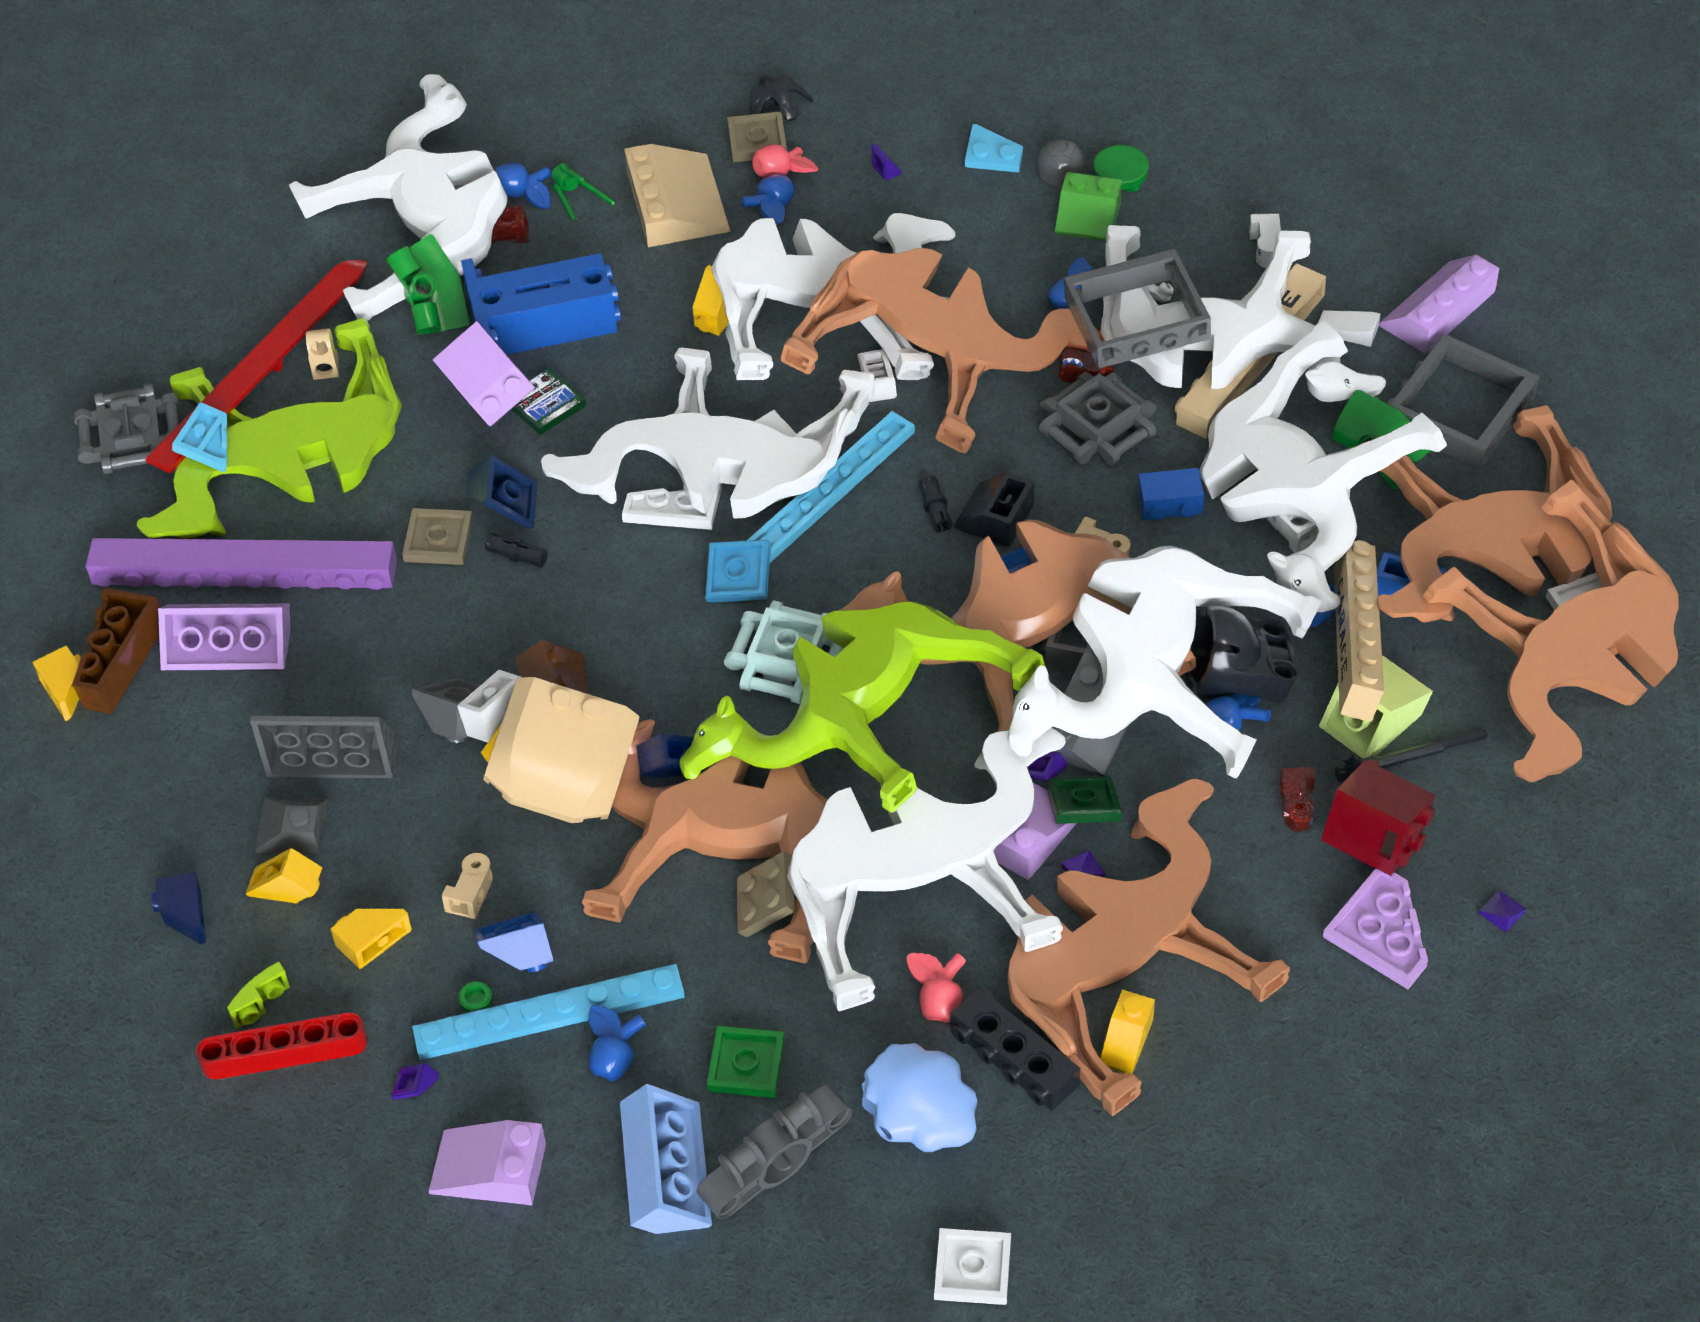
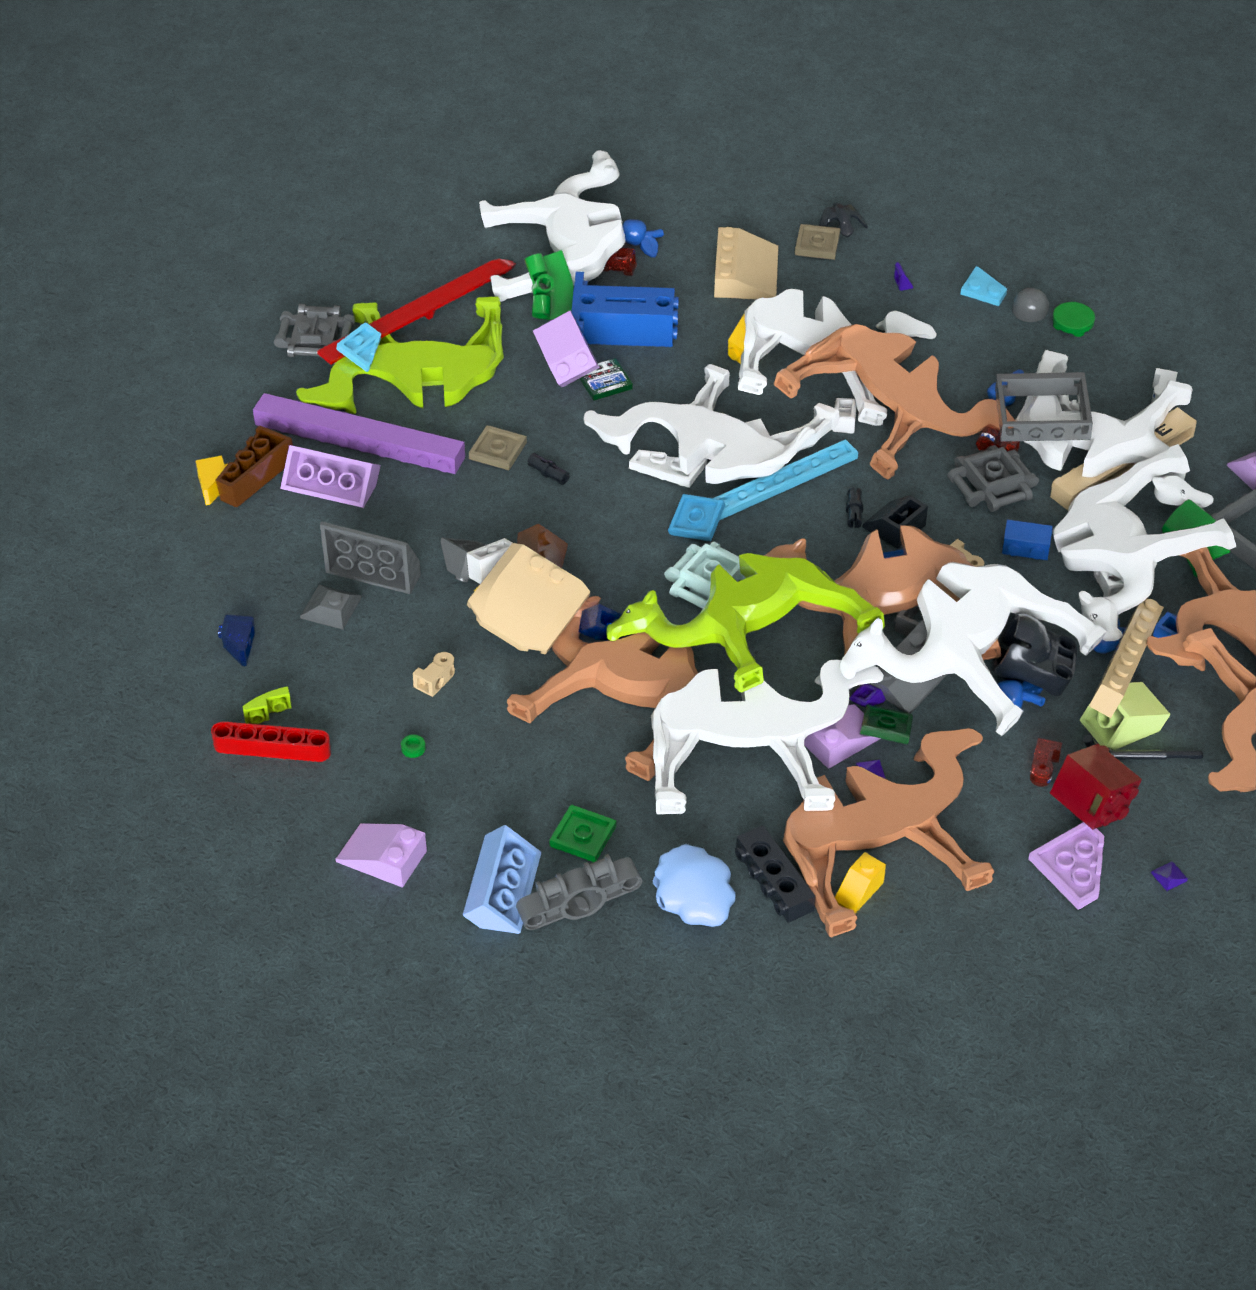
camera: 15 degrees right, 5 degrees down
yellow slope [245,848,323,903] -> none
tan leg [306,328,339,380] -> none
yellow slope [330,909,412,969] -> none
dark purple slope [391,1063,439,1100] -> none
medium azure plate [412,964,685,1060] -> none
dark blue slope [466,455,538,529] -> none
slope [473,912,553,972] -> none
green plant [551,163,615,220] -> none
blue piece [589,1005,646,1082] -> none
dark tan plate [737,851,795,937] -> none
blue piece [741,174,795,224] -> none
coral piece [752,144,818,178] -> none
coral piece [907,953,966,1023] -> none
white plate [934,1228,1011,1305] -> none
bright green slope [1055,172,1122,241] -> none
white slope [1318,310,1380,347] -> none

